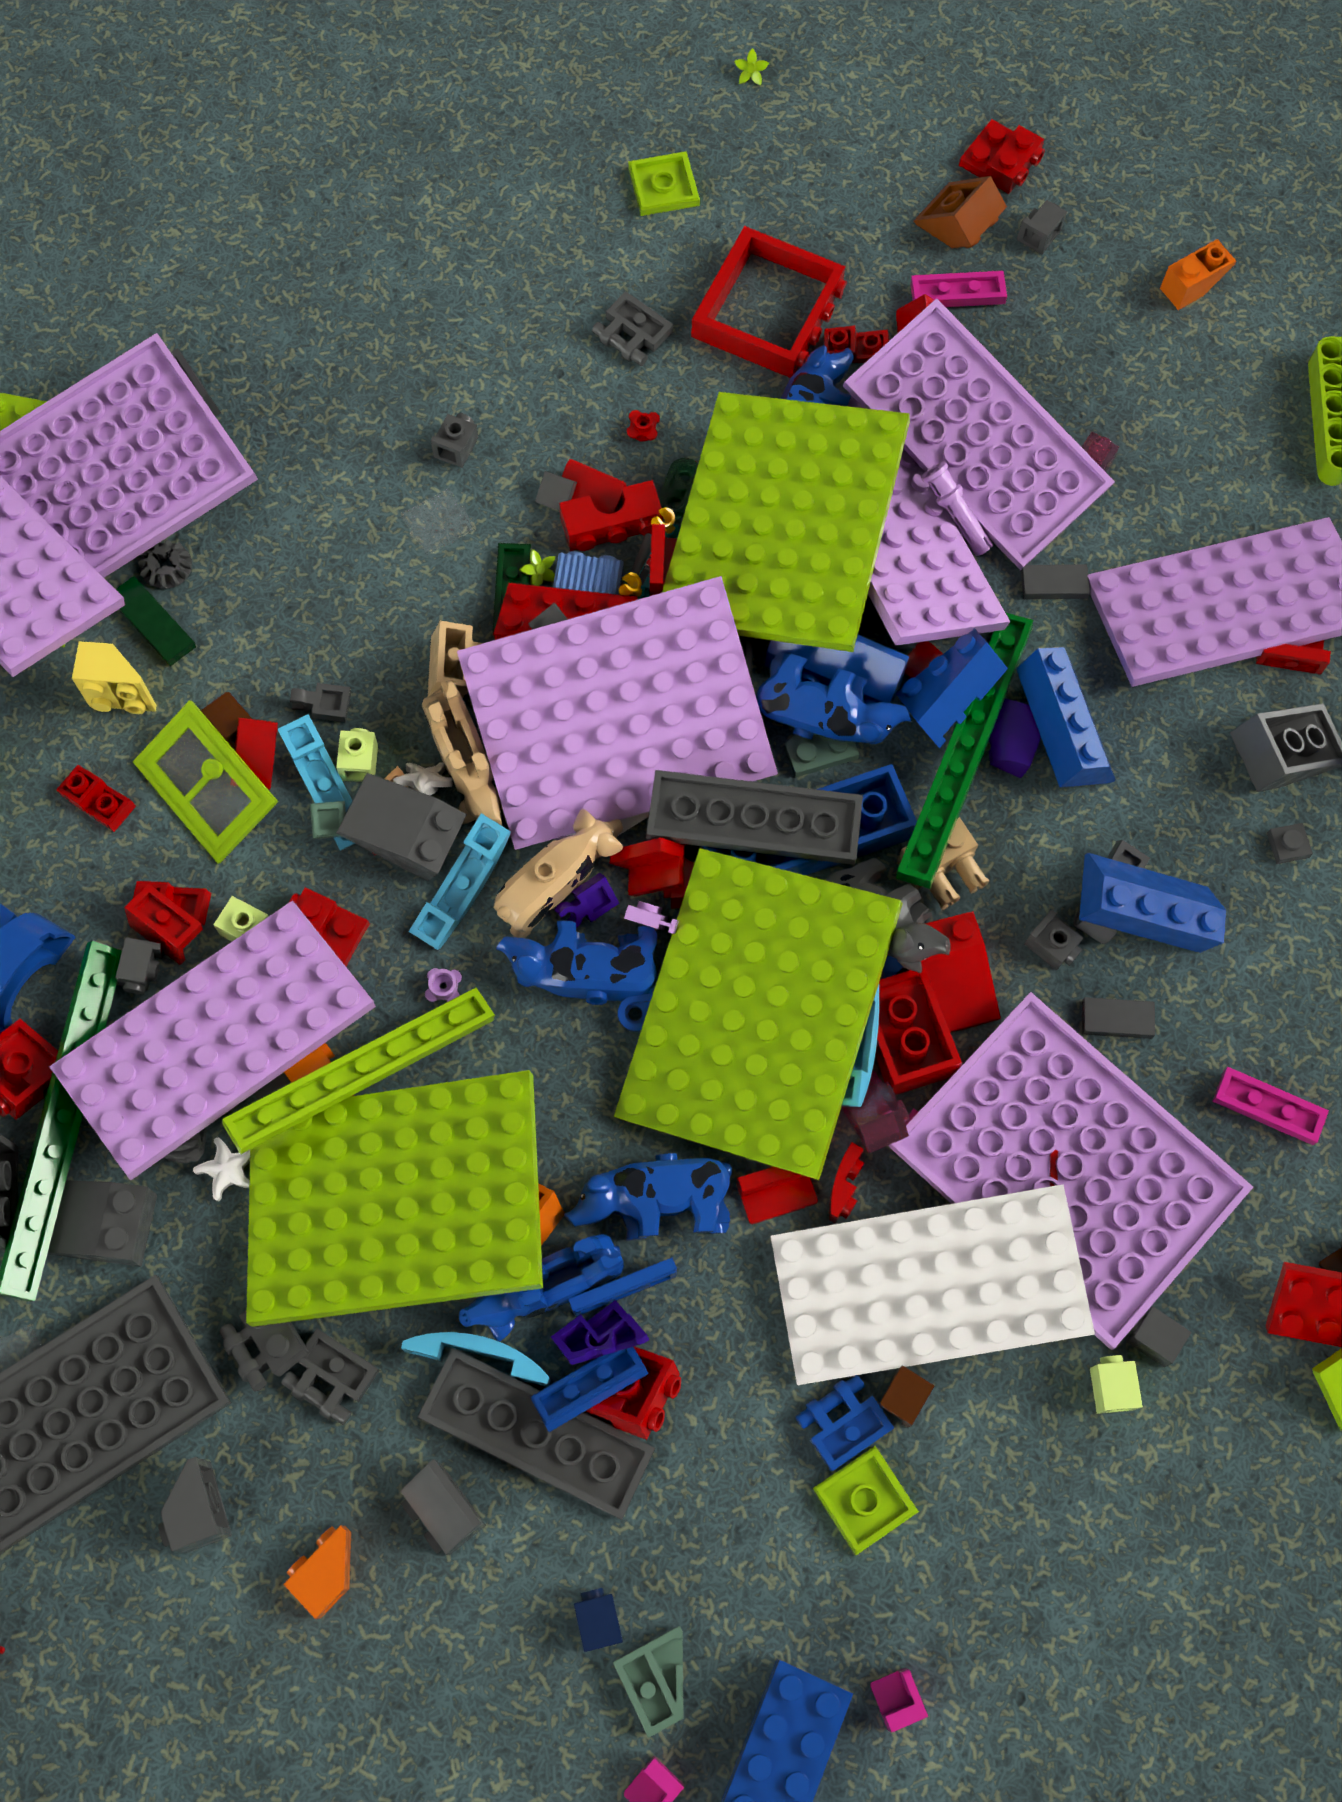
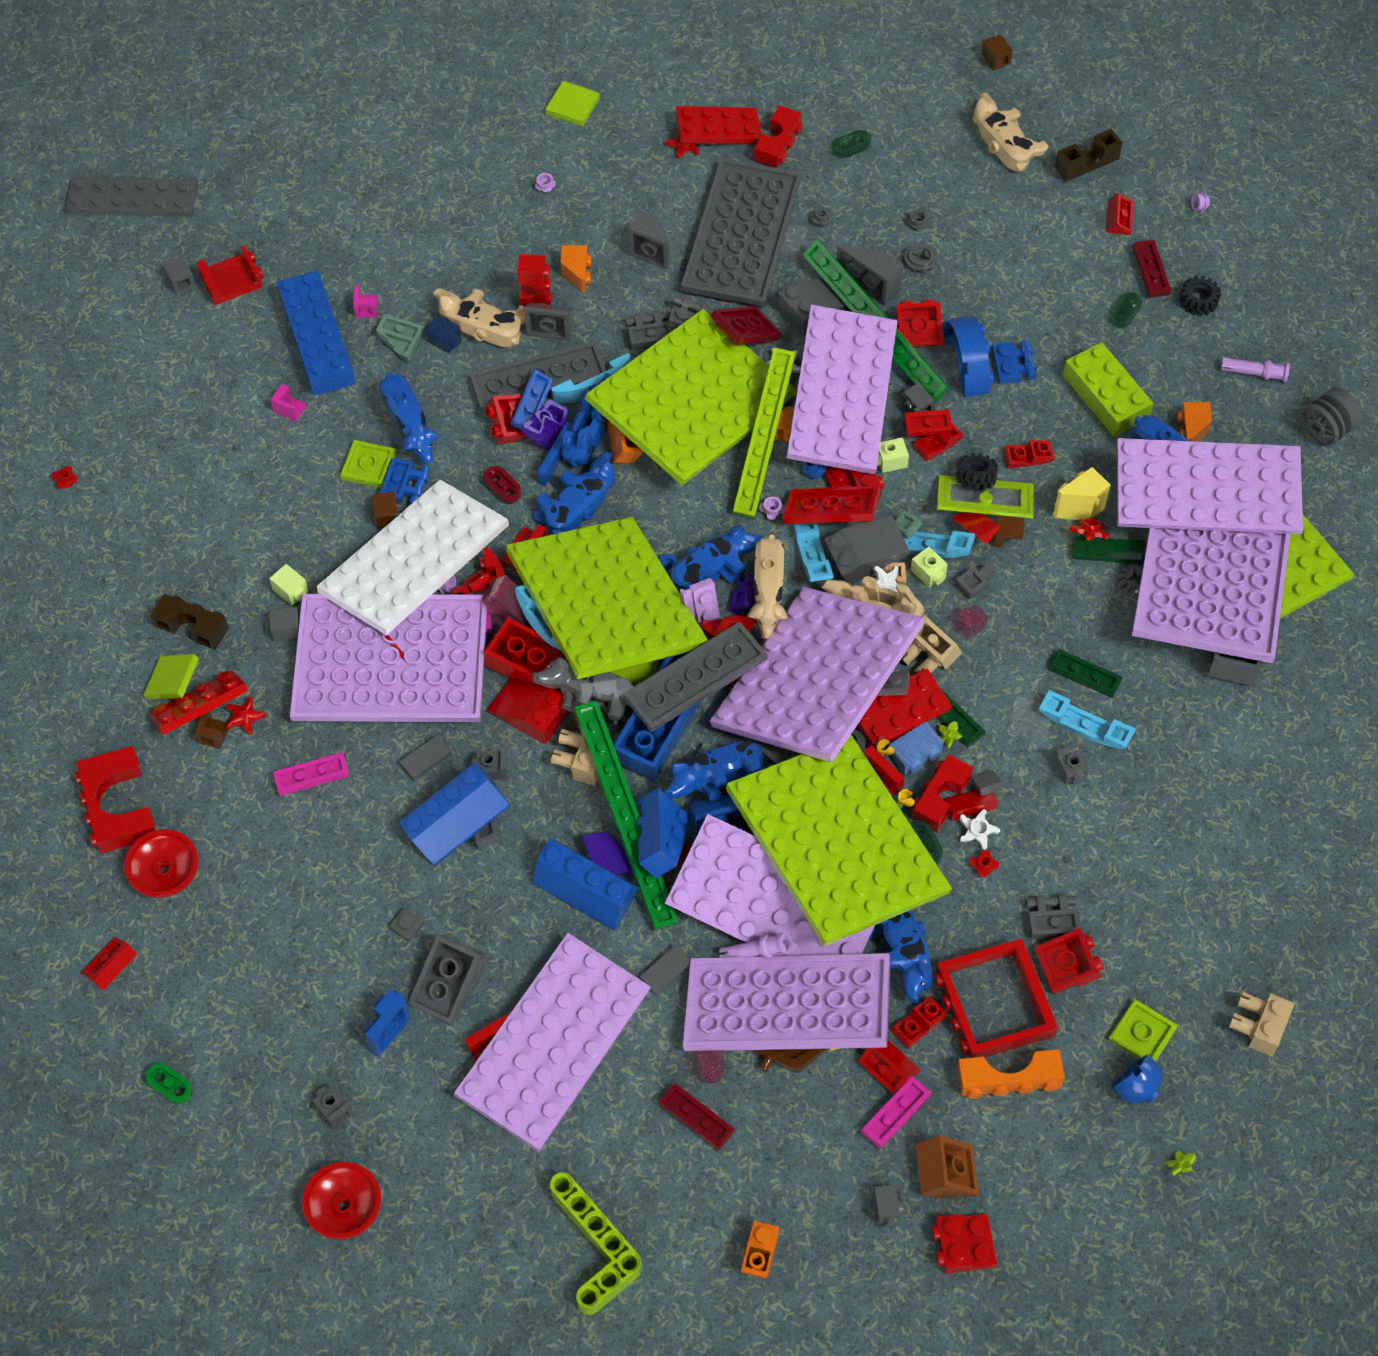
camera: 140 degrees right, 10 degrees down
none -> dark brown arch [151,593,229,650]
none -> red animal [226,696,266,735]
none -> blue animal [379,372,440,464]
none -> tan animal [433,288,526,347]
none -> red plate [450,570,492,595]
none -> dark red plate [484,466,521,504]
none -> red arch [517,254,552,307]
none -> lavender plate [535,173,556,192]
none -> dark red plate [659,1083,735,1151]
none -> dark red plate [710,306,782,345]
none -> red plate [783,486,880,524]
none -> black tyre [956,453,998,491]
none -> clear pink plate [957,604,988,640]
none -> orange arch [957,1049,1065,1099]
none -> white animal [959,809,1000,850]
none -> red plate [1034,928,1104,994]
none -> medium azure slope [1039,690,1136,749]
none -> dark green tile [1048,649,1123,699]
none -> red animal [1070,518,1110,540]
none -> blue cylinder [1111,1054,1163,1104]
none -> tan brick [1229,991,1295,1057]

